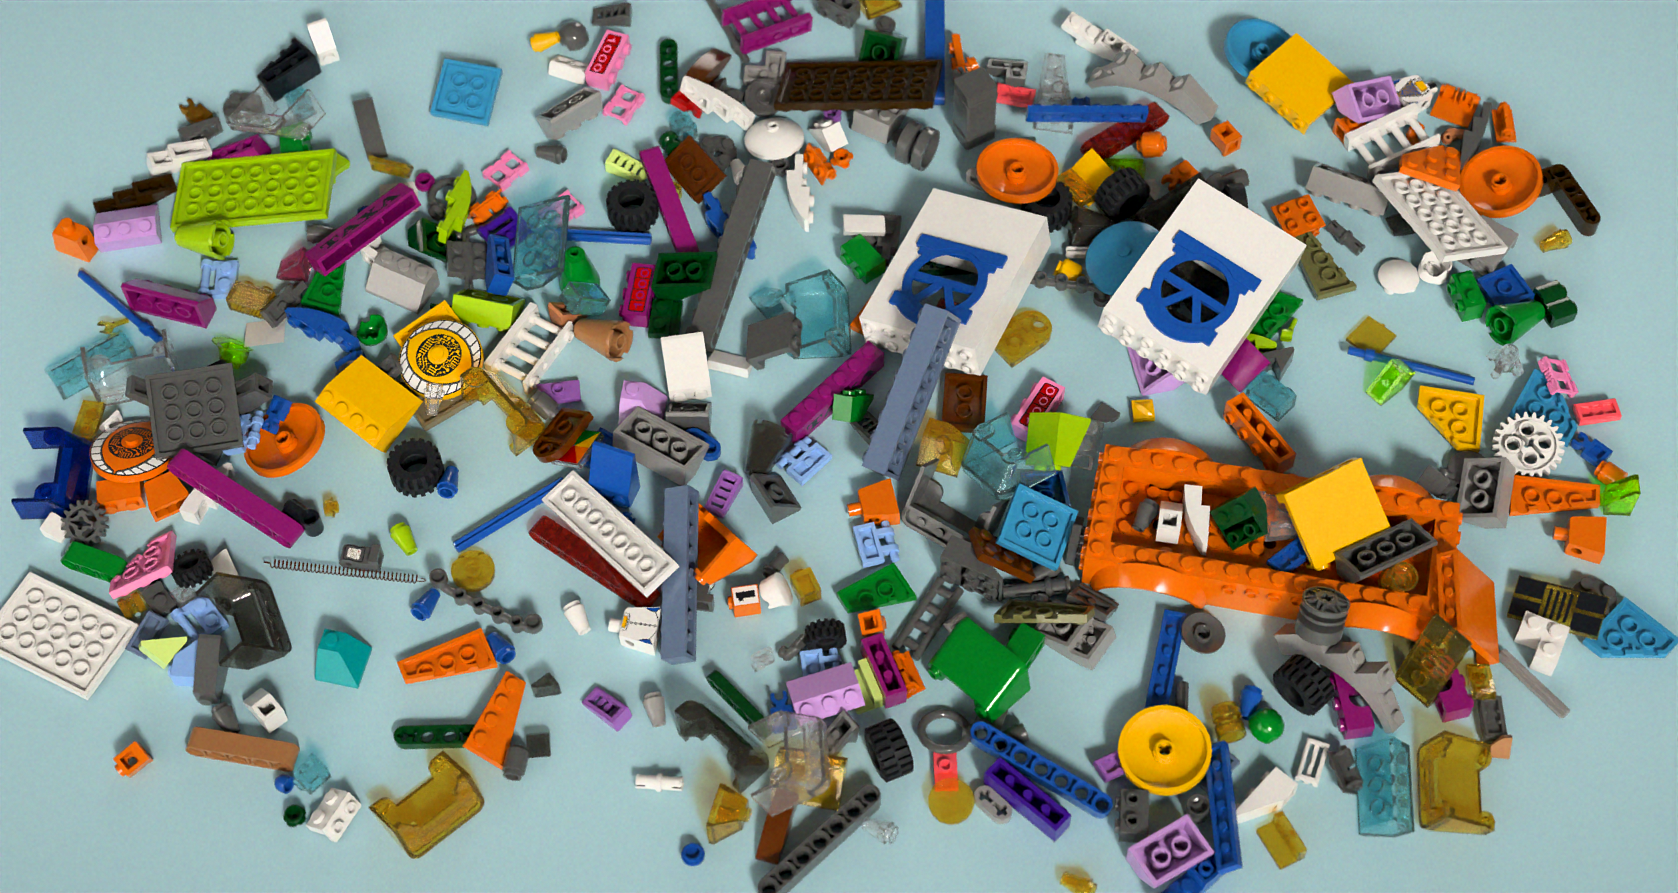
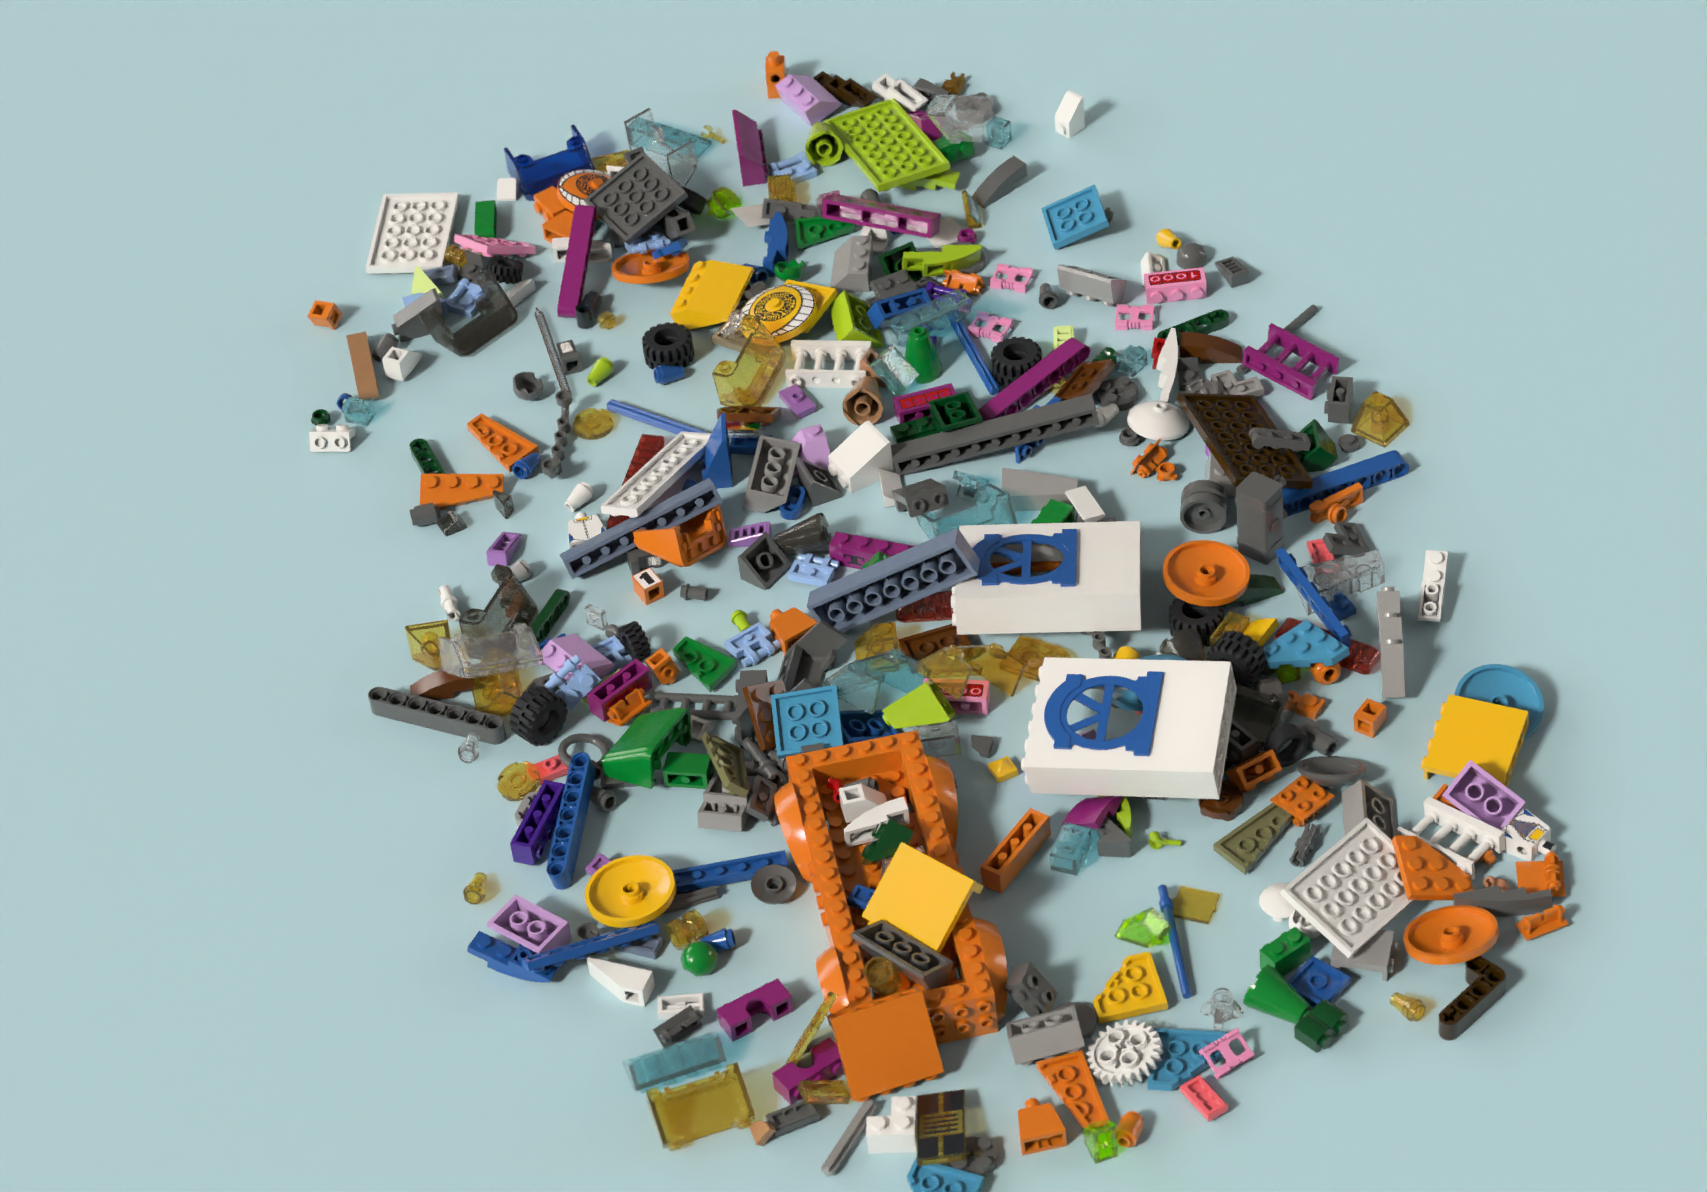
camera: 70 degrees right, 15 degrees down
dark grey gear [61,500,109,547] -> none
blue bar [77,270,163,344] -> none
black wedge [256,37,322,103] -> none
teal slope [315,629,372,689] -> none
clear yellow windscreen [368,751,484,859] -> none
blue cone [411,588,441,621] -> none
dark grey brick [527,389,559,420] -> none
blue plate [681,843,705,866] -> none
white hair [759,572,793,609] -> none
white slope [786,154,814,232] -> none
clear yellow brick [790,567,822,607] -> none
white slope [808,119,849,152] -> none
dark grey brick [1114,789,1149,842] -> none
green wing [1250,292,1303,339] -> none
clear yellow panel [1256,810,1307,870] -> none
black tyre [1273,654,1335,716] -> none
light grey arch [1274,623,1405,733] -> none
dark grey wheel [1294,586,1350,646] -> none
blue plate [1570,432,1613,468] -> none
none -> dark grey hair [513,372,544,401]
none -> light blue plate [545,655,601,710]
none -> lime pin [731,610,751,632]
none -> red arm [827,777,843,803]
none -> clear yellow windscreen [916,643,1026,699]
none -> light grey slope [1002,468,1078,512]
none -> dark grey plate [1249,427,1311,452]
none -> dark azure plate [1262,619,1350,669]
none -> dark grey dish [1298,756,1366,790]

